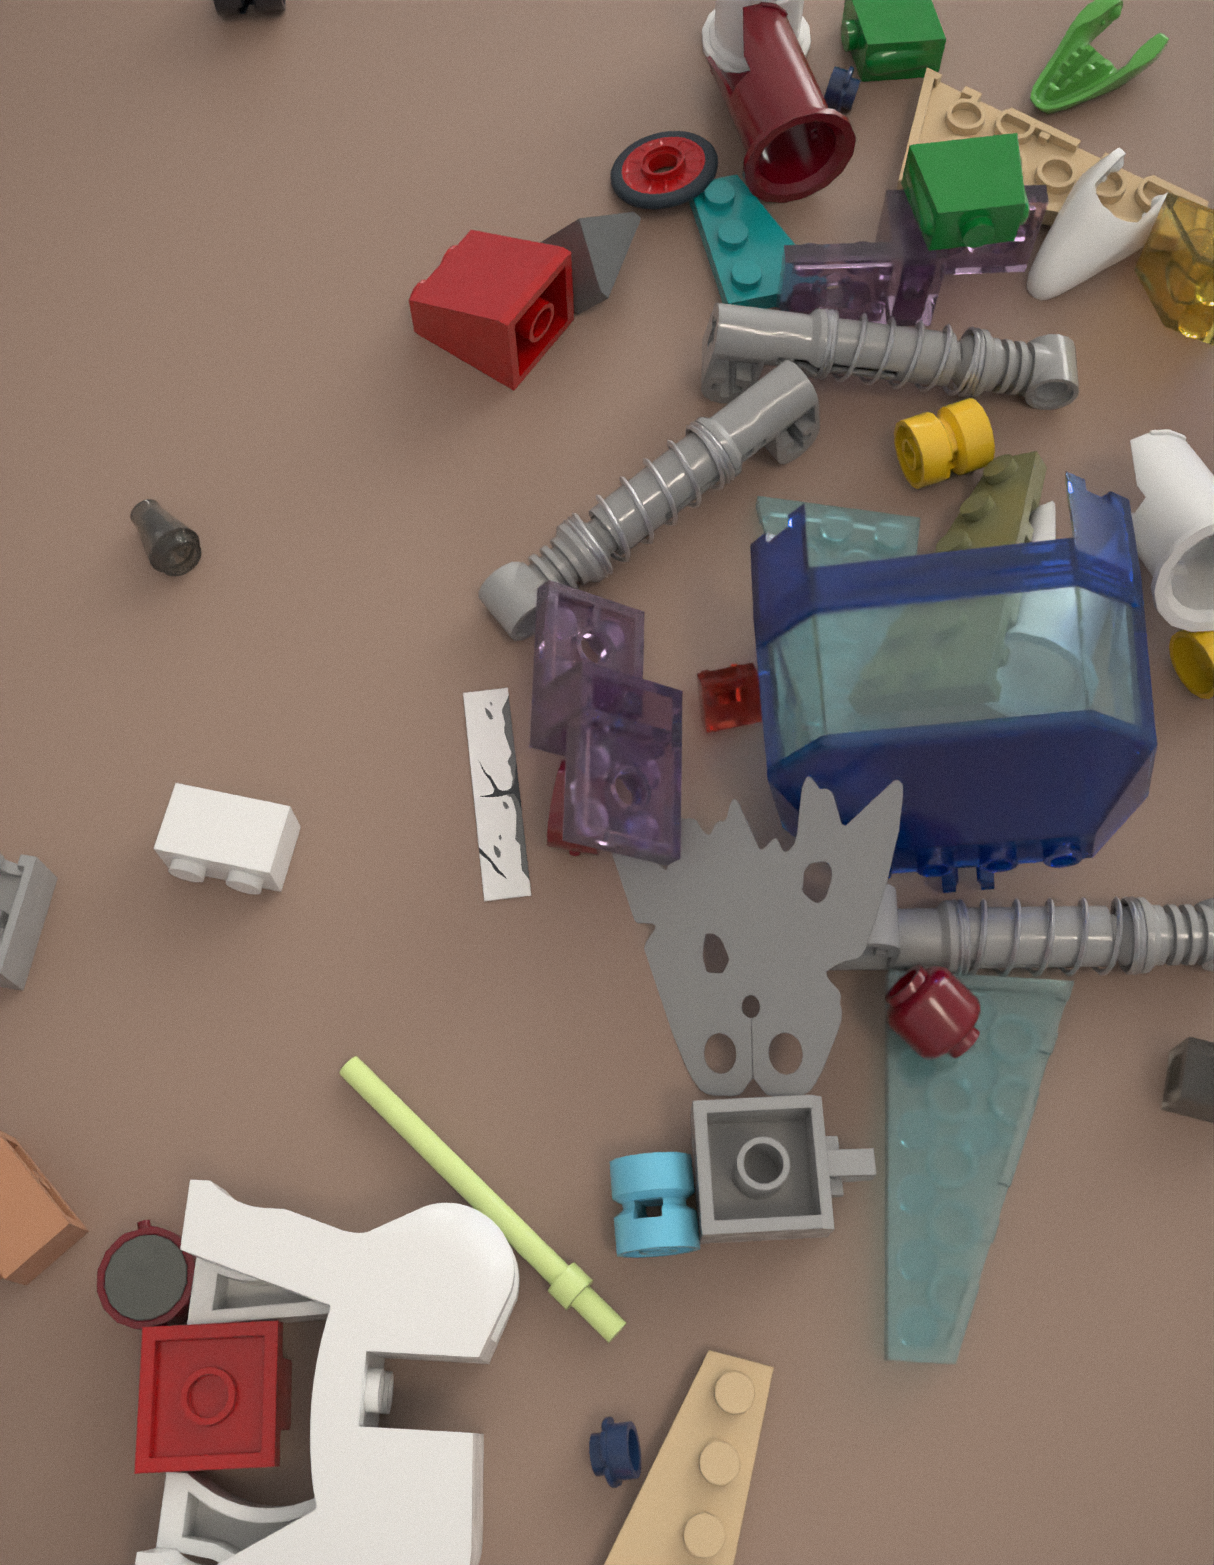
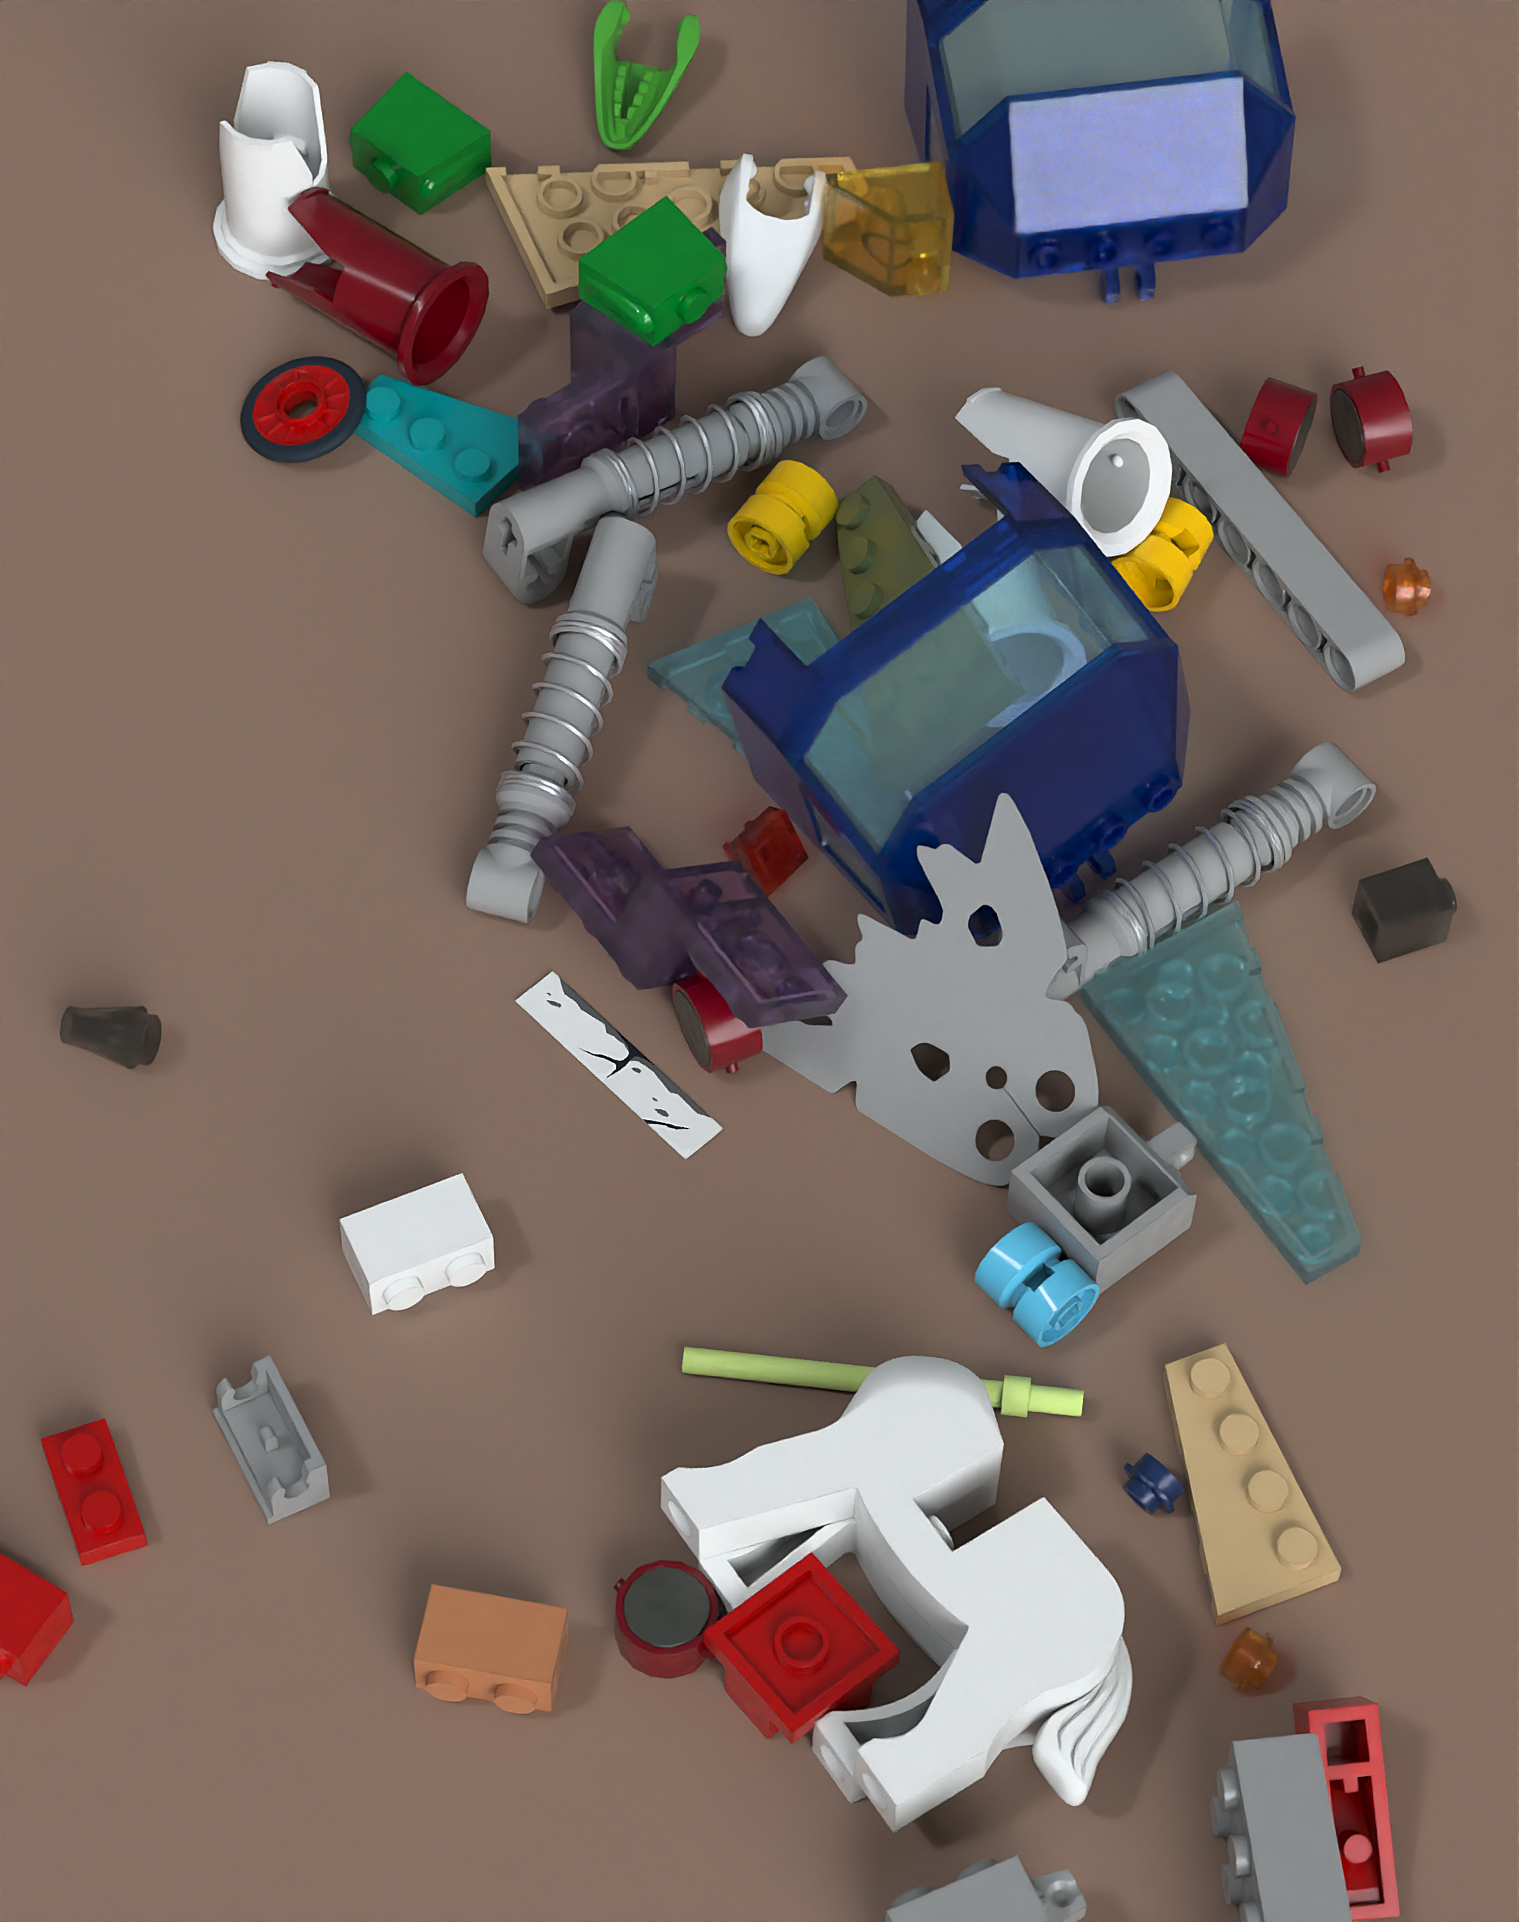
camera: 40 degrees left, 10 degrees down
red slope [408,230,574,391] -> none
dark grey slope [540,212,641,314] -> none
dark blue plate [824,66,861,113] -> none
dark red head [885,965,981,1060] -> none

